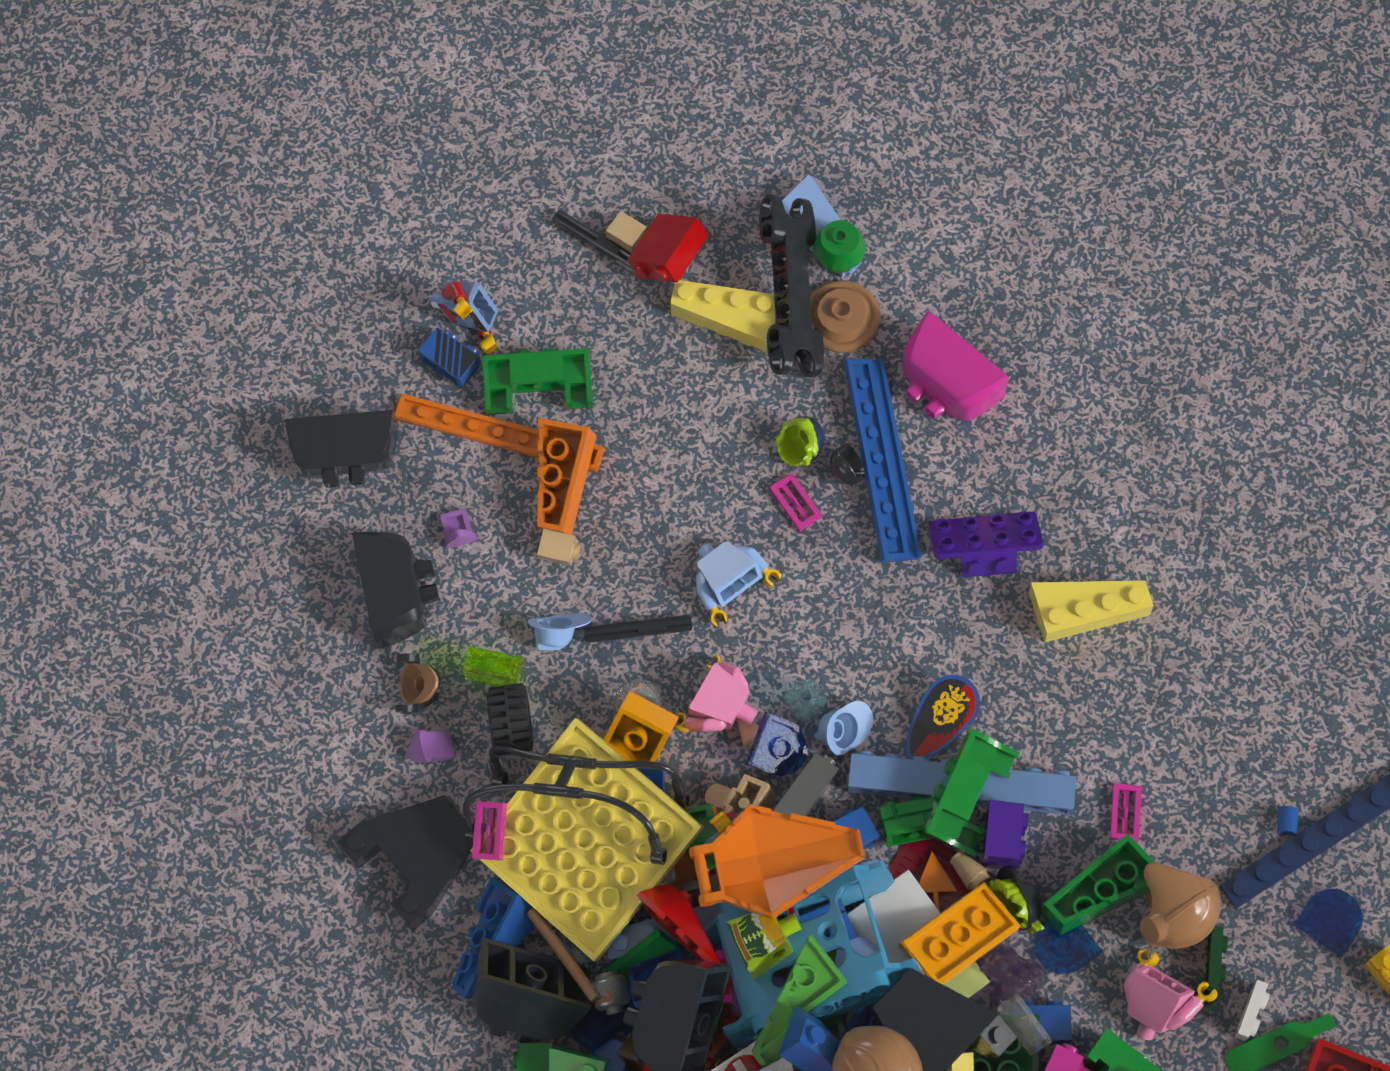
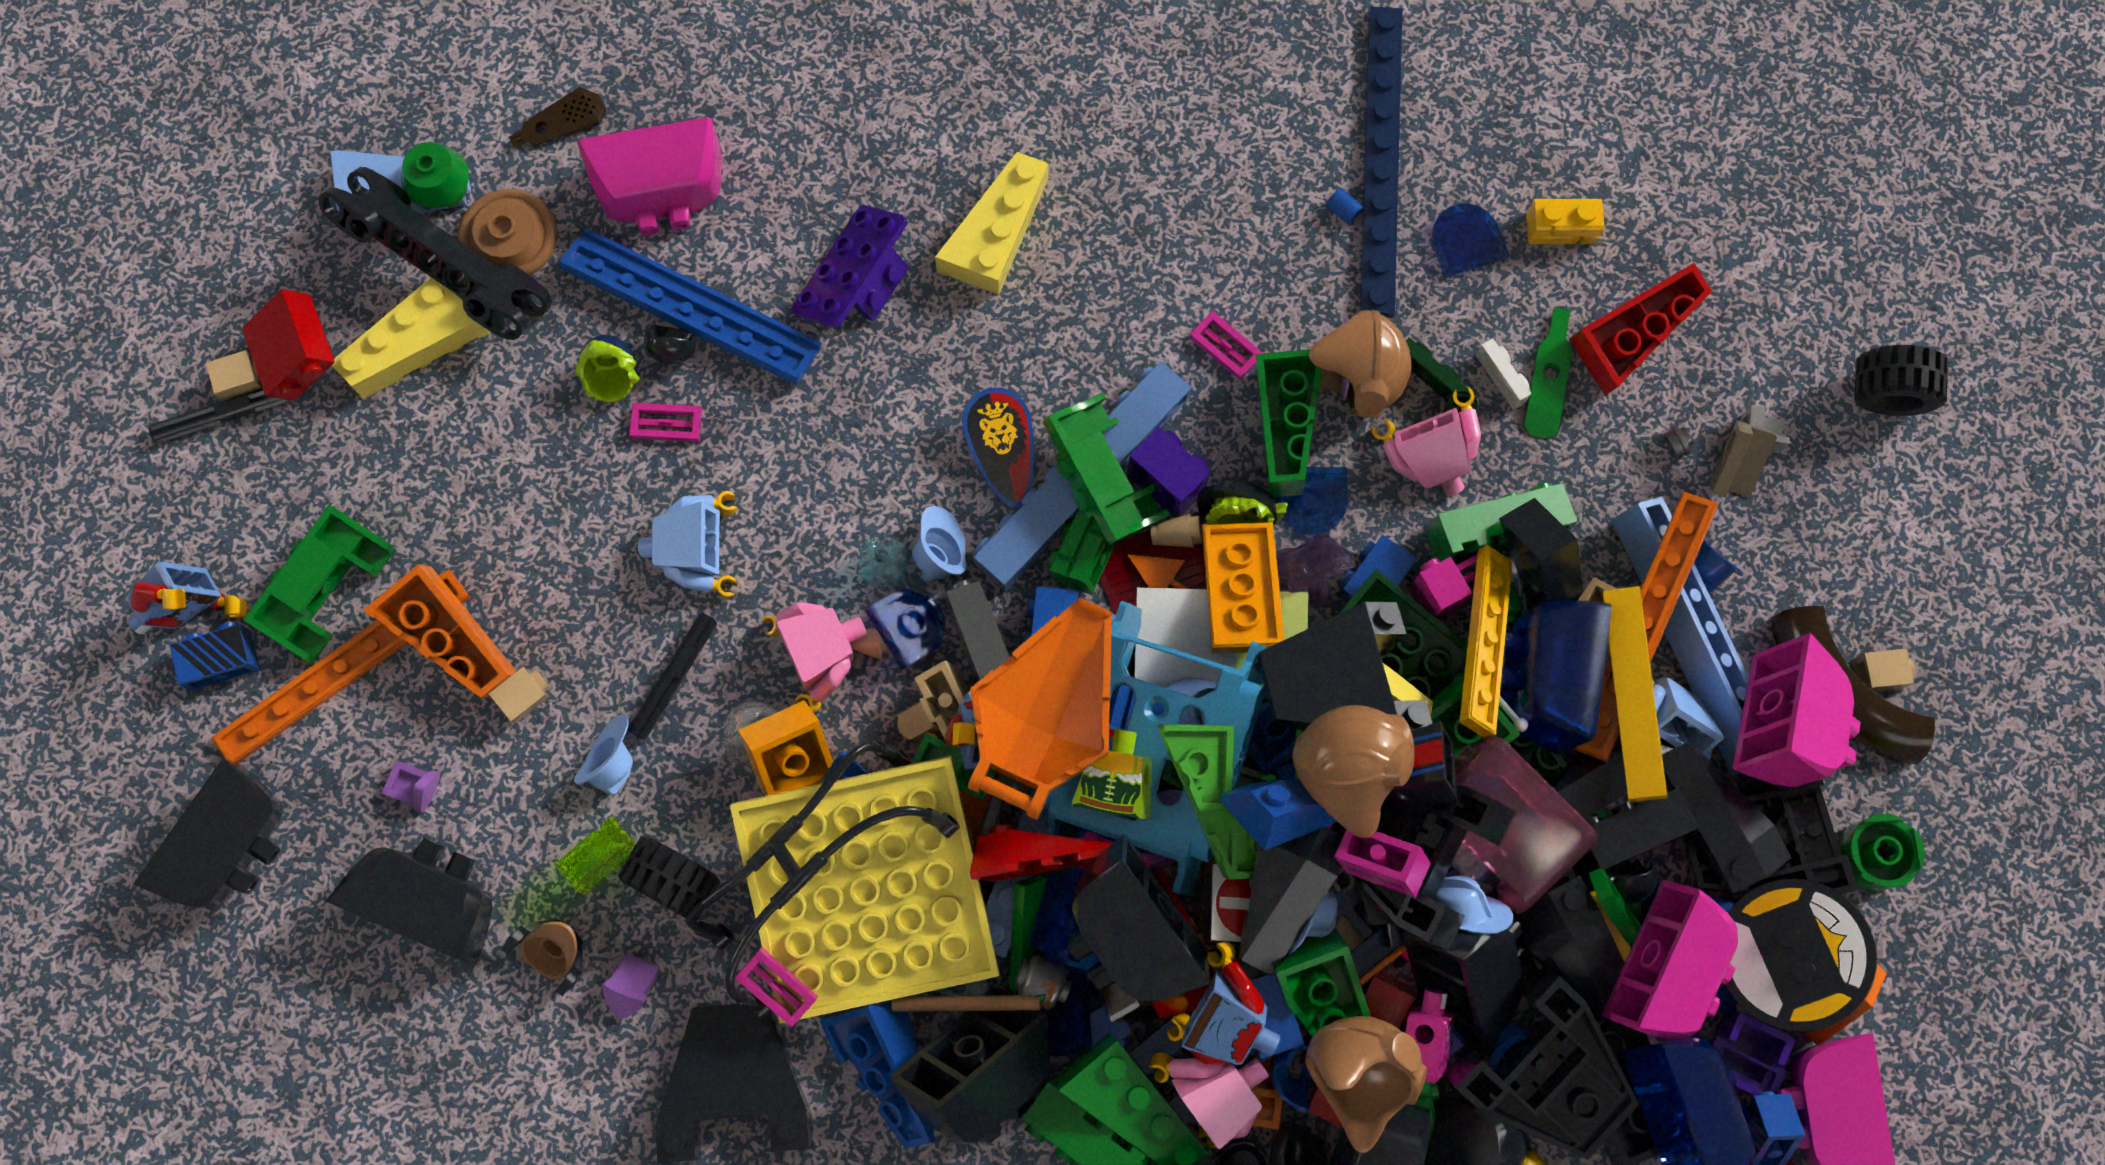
camera: 60 degrees left, 5 degrees up
clear slope [997,993,1052,1055] -> none
none -> dark brown piece [509,87,607,148]

